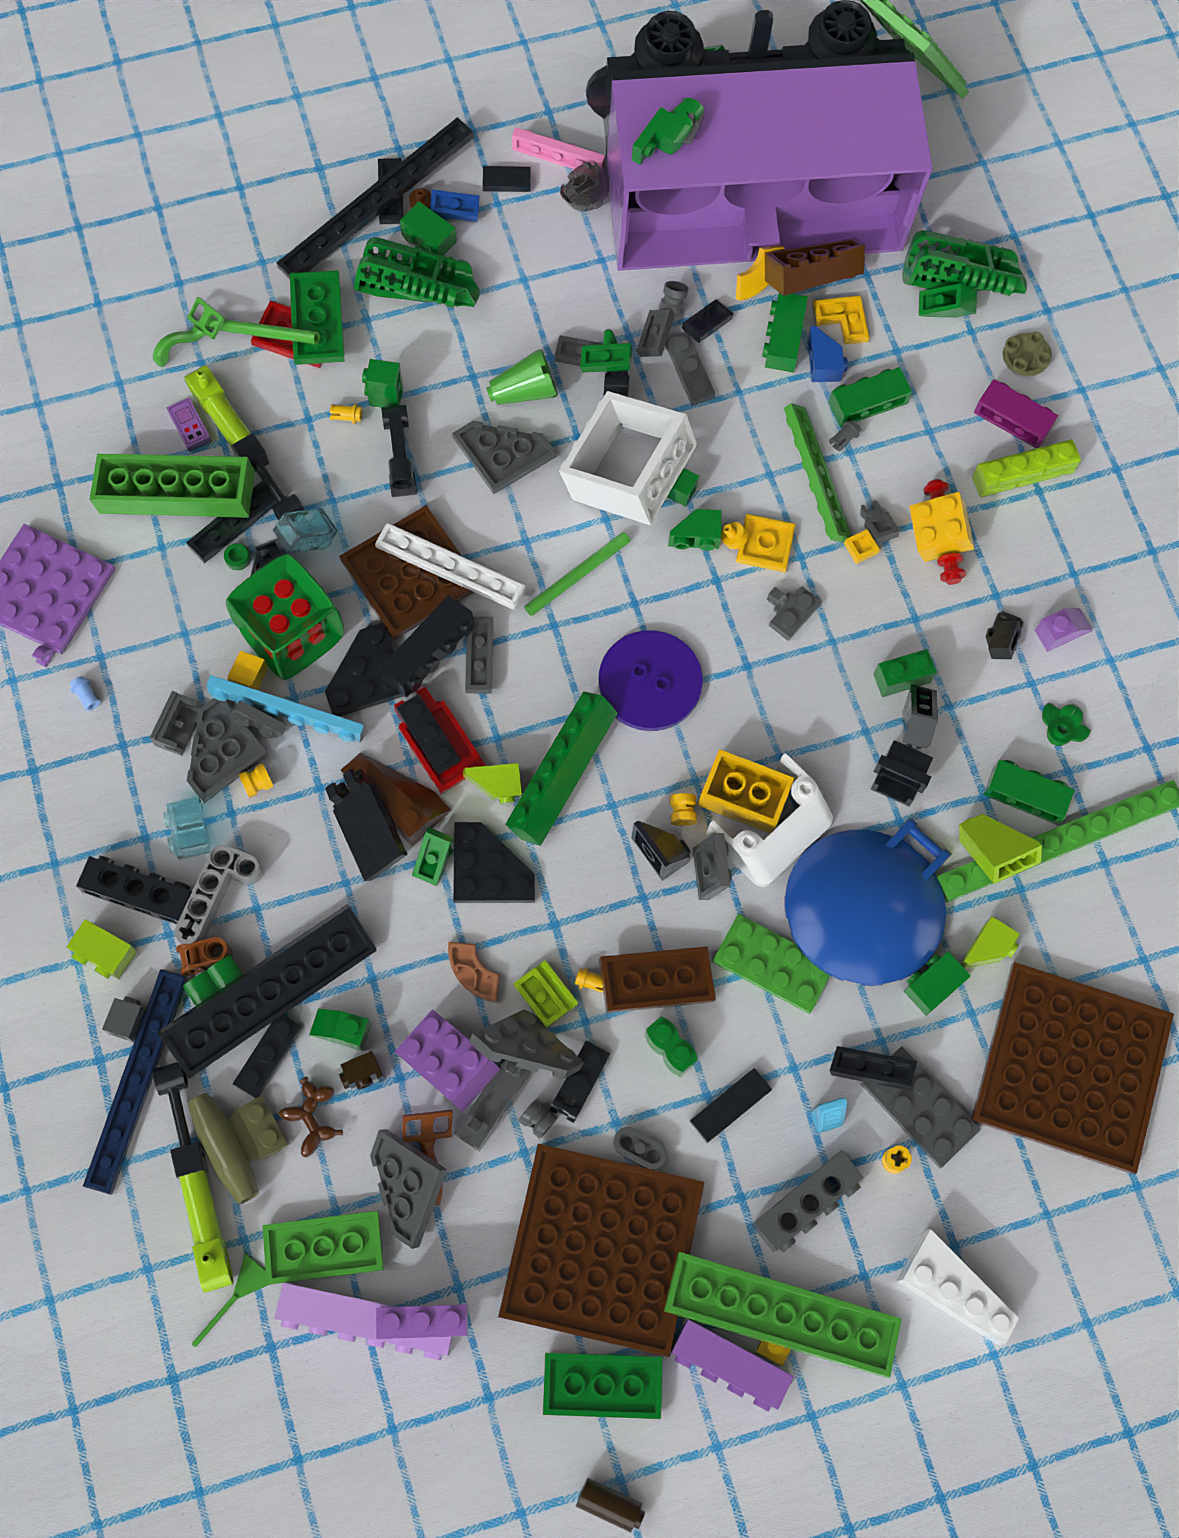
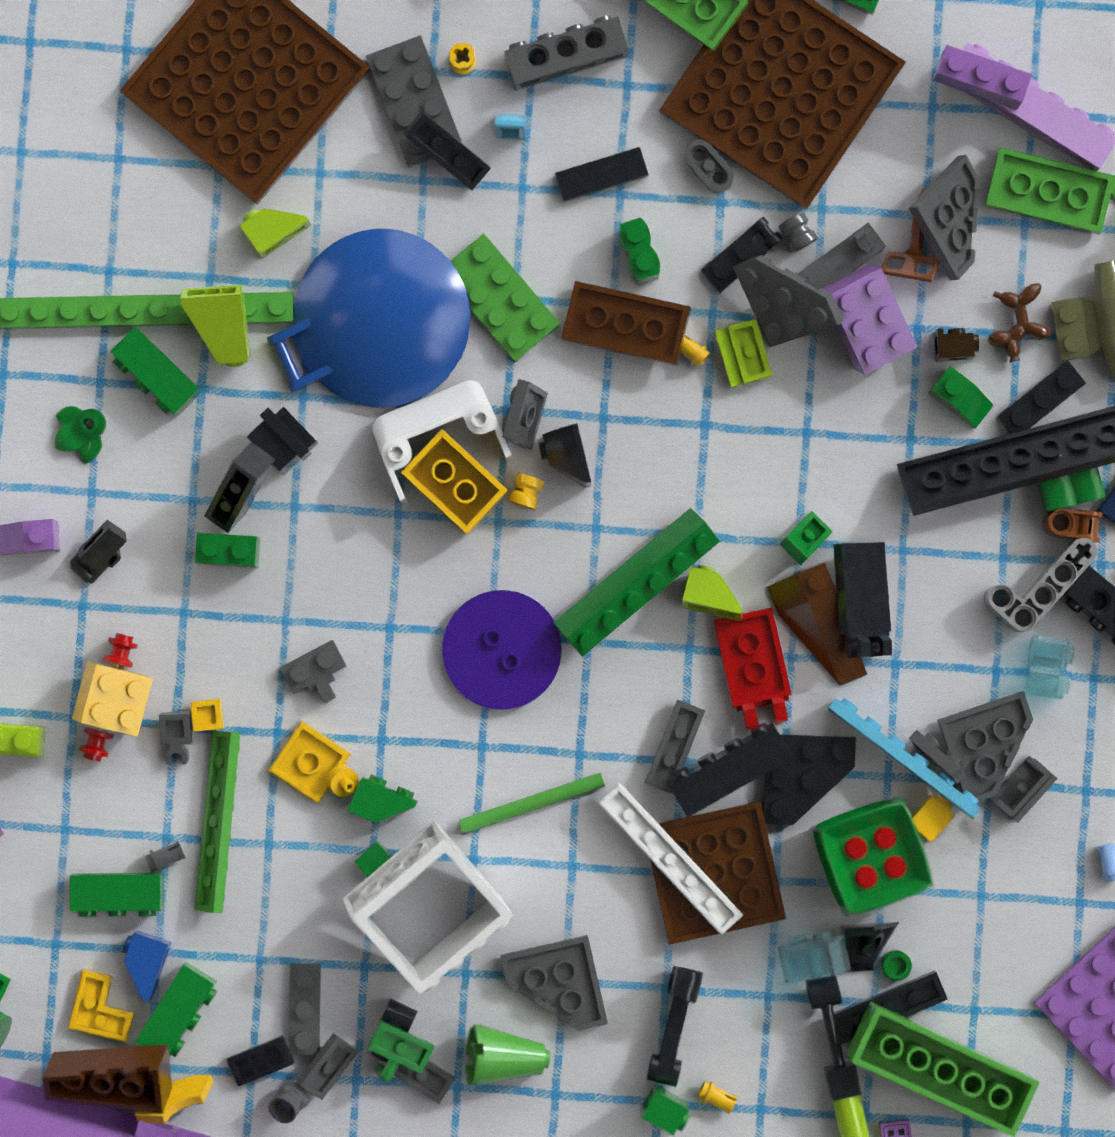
camera: 155 degrees left, 15 degrees up
yellow wheel [238,763,274,798] -> none
black plate [396,694,461,776] -> none
nougat tile [448,942,500,1003] -> none
black plate [453,822,535,903] -> none
green brick [904,951,971,1016] -> none

